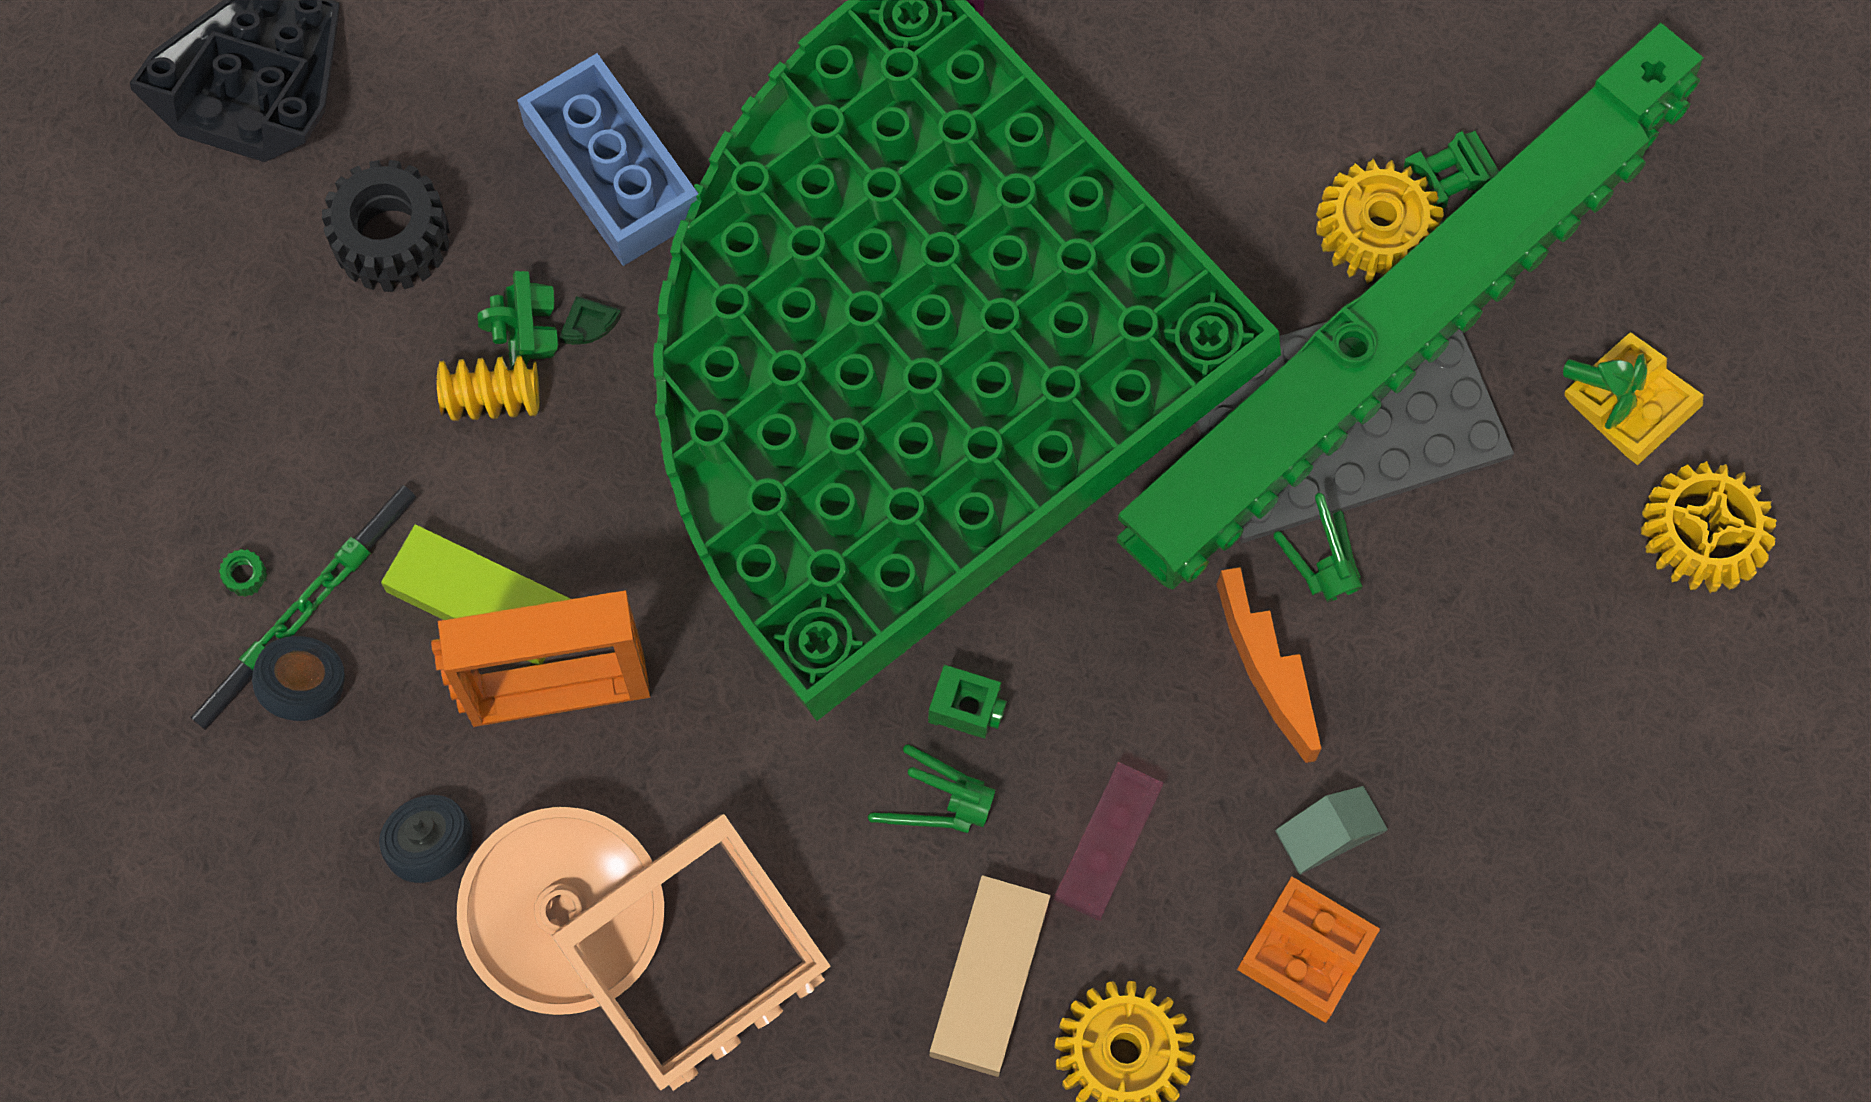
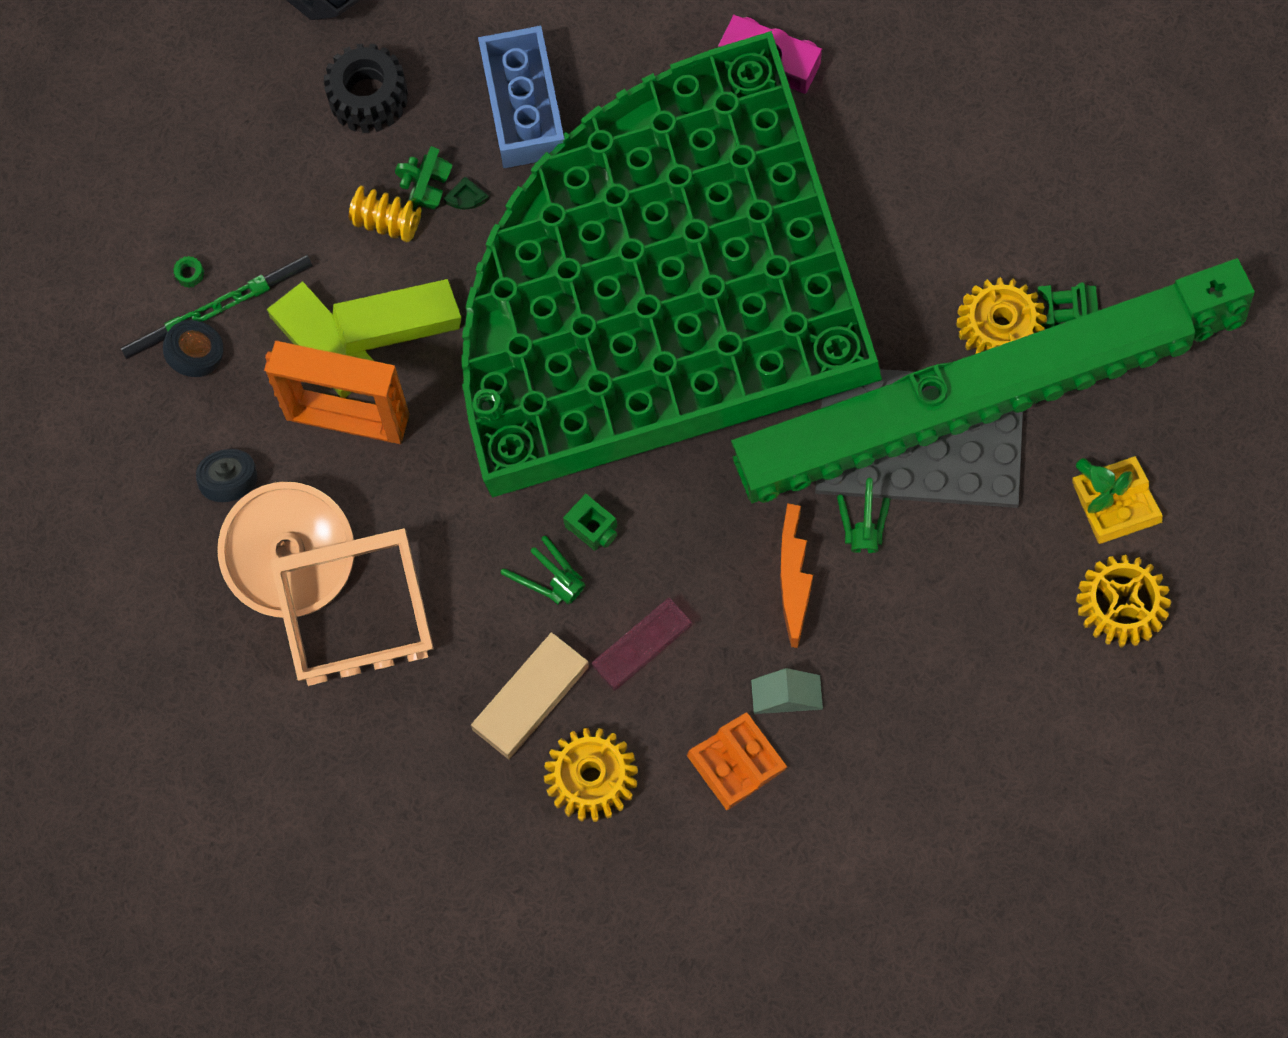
camera: 30 degrees right, 0 degrees up
none -> lime piece [333,279,461,355]
none -> green axle [472,388,505,422]

